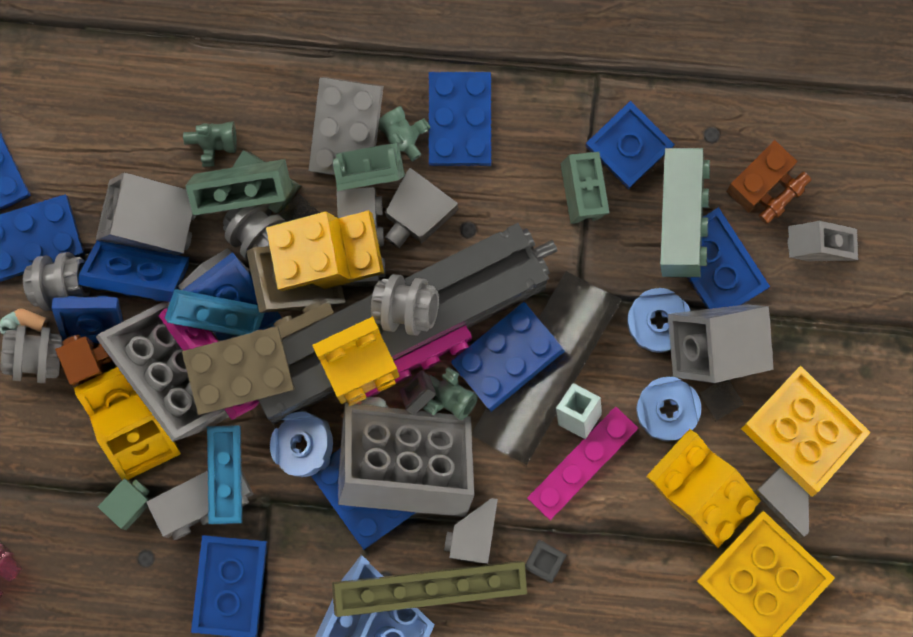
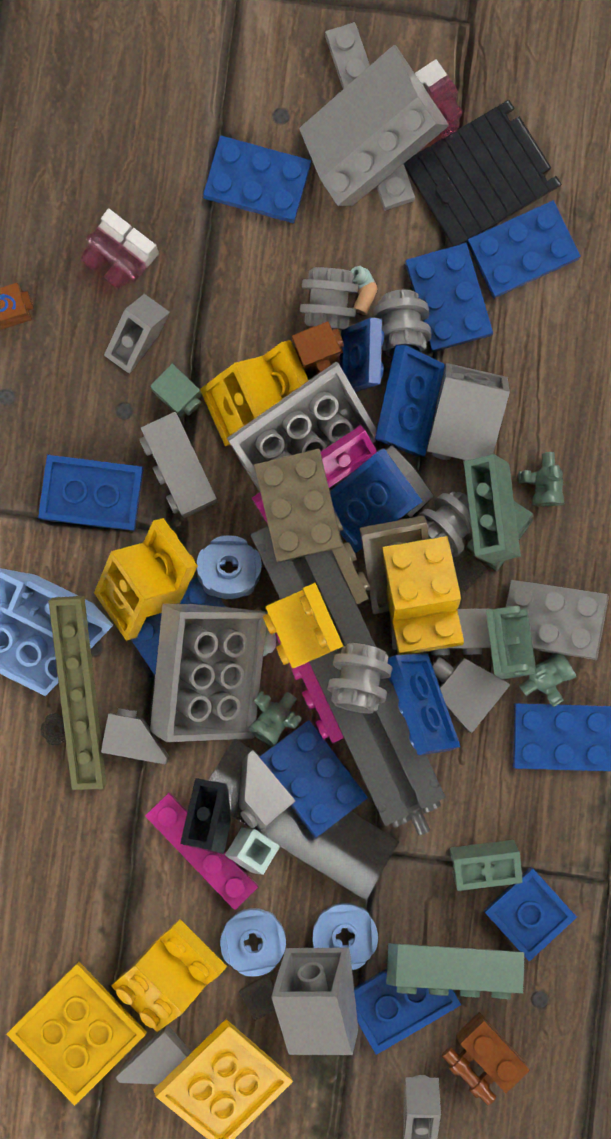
camera: 85 degrees right, 5 degrees up
dark azure tile [165,289,265,336] -> none
dark azure tile [207,425,242,525] -> none
dark grey tile [400,370,436,415] -> none
dark grey tile [525,540,567,584] -> none
none -> clear smoke plate [40,713,66,745]
none -> yellow bracket [94,518,198,641]
none -> light grey slope [104,294,170,373]
none -> black slope [180,778,231,854]
none -> light grey slope [239,750,295,831]
none -> blue plate [387,654,461,755]

